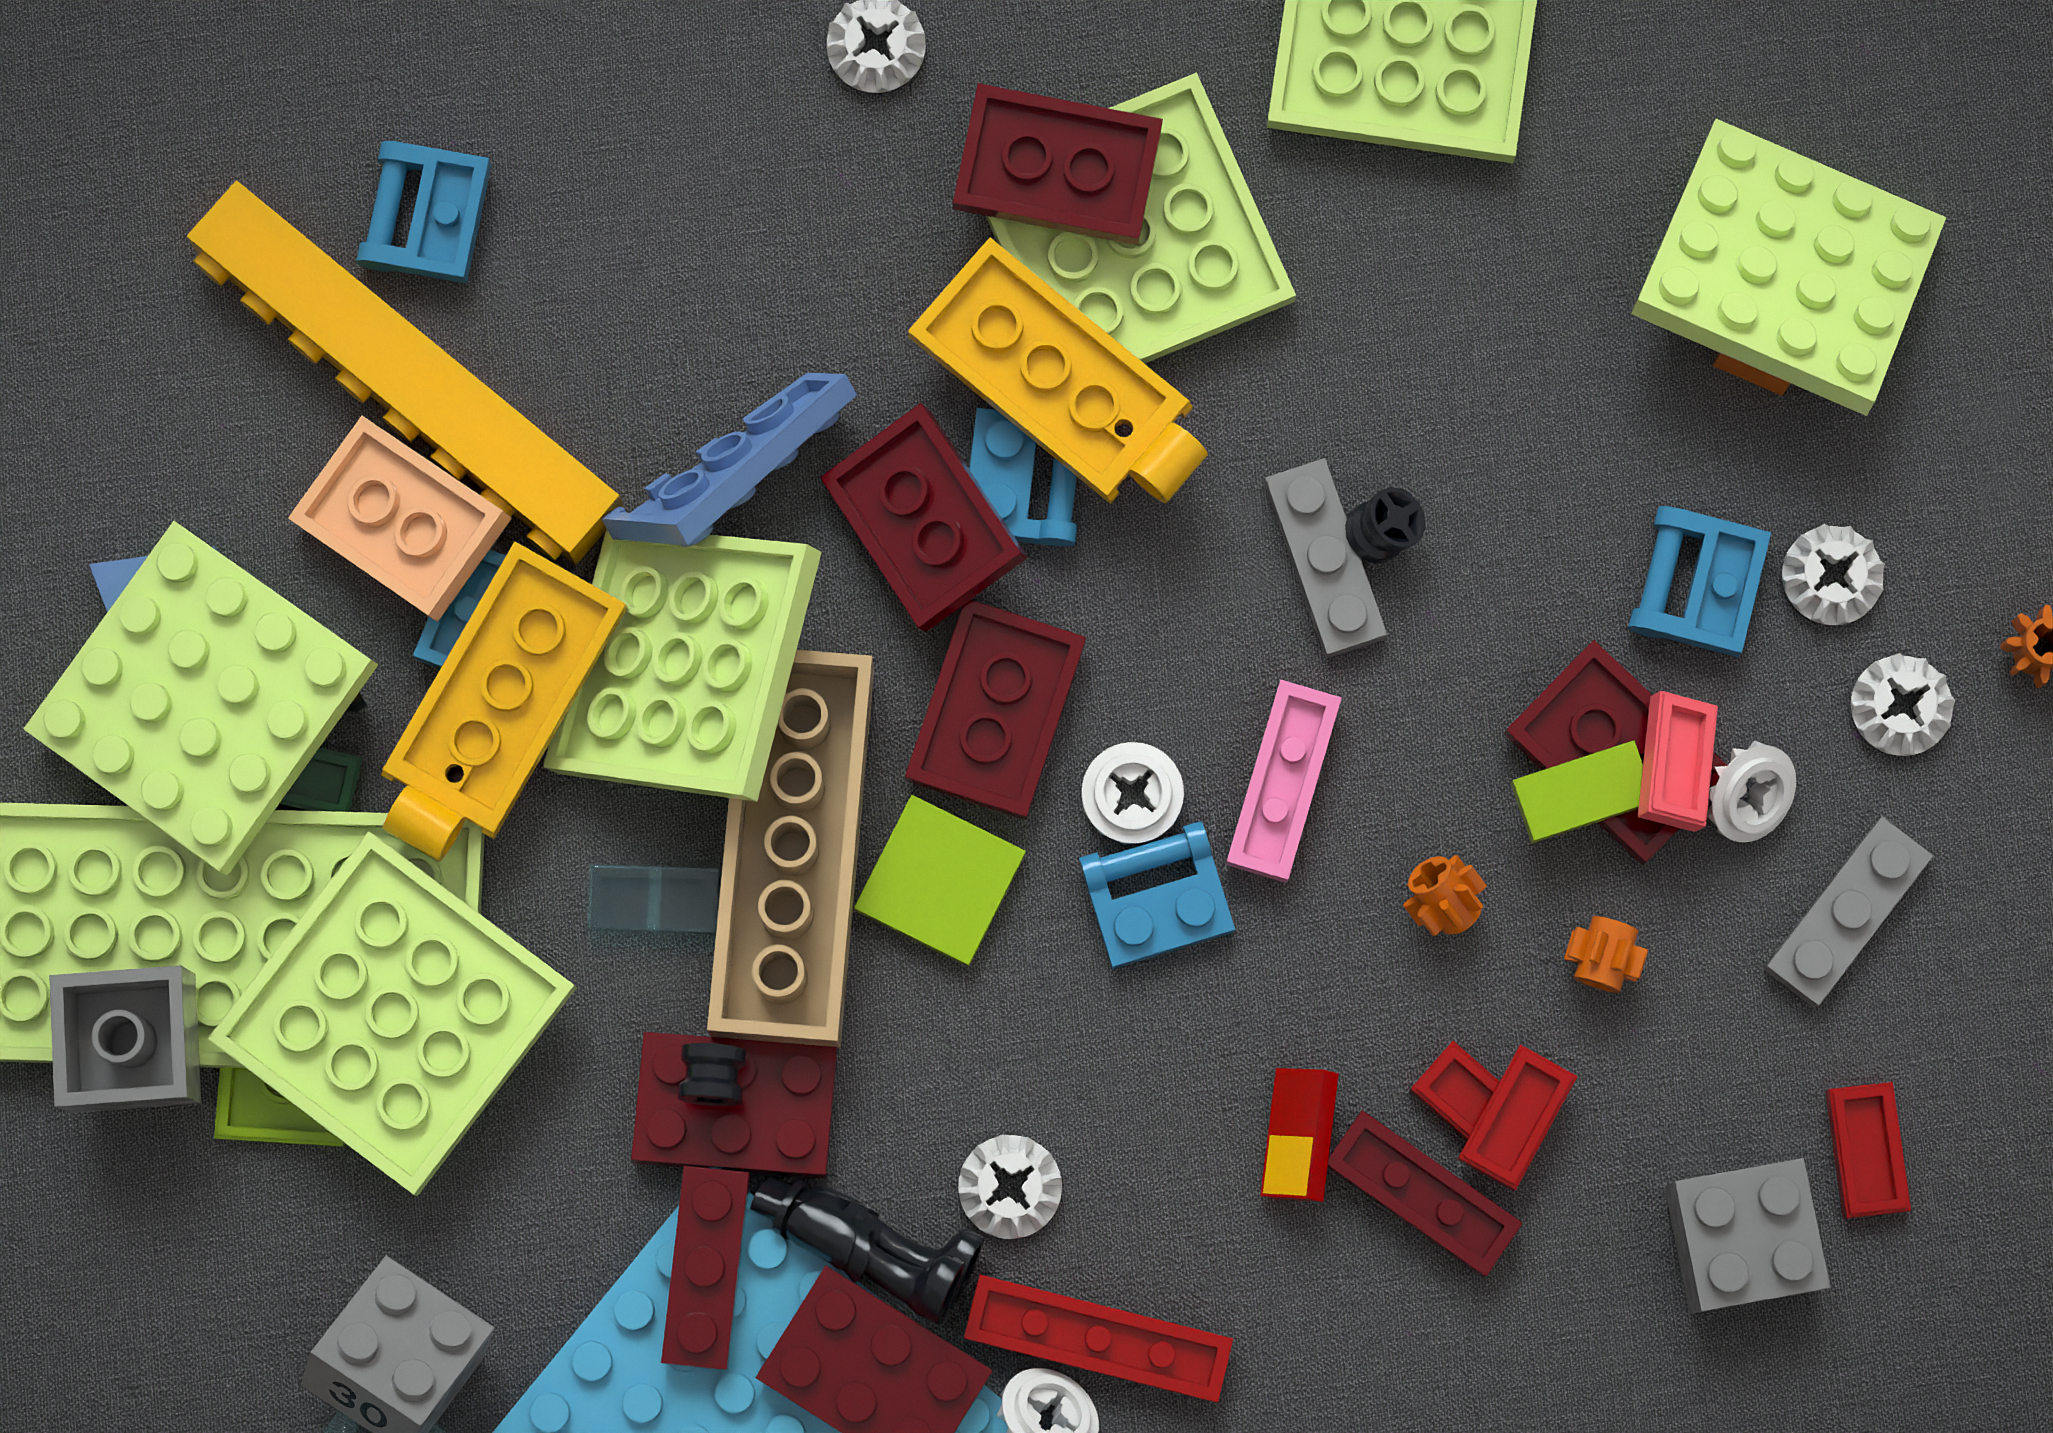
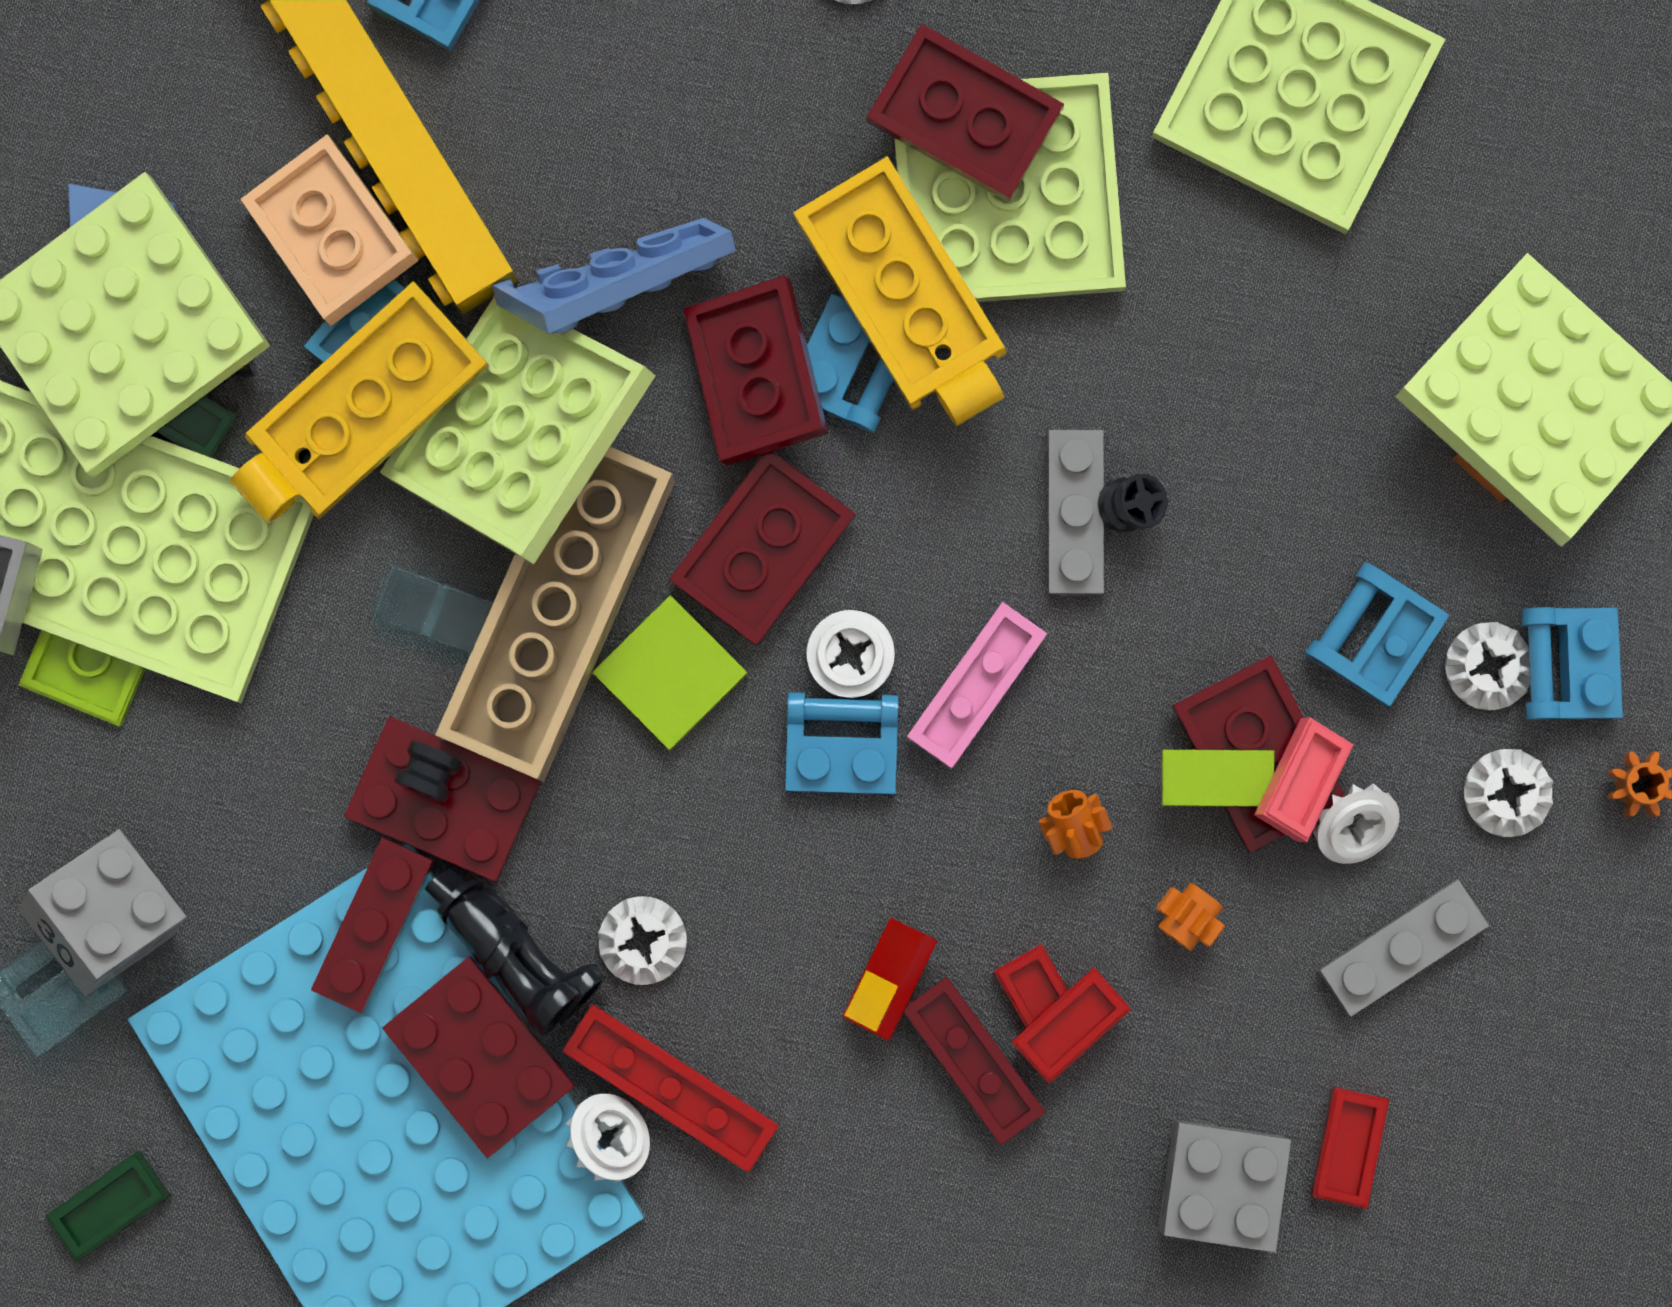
camera: 25 degrees right, 5 degrees up
yellowish green plate [208,831,576,1196] -> none
none -> dark azure plate [1521,607,1623,720]

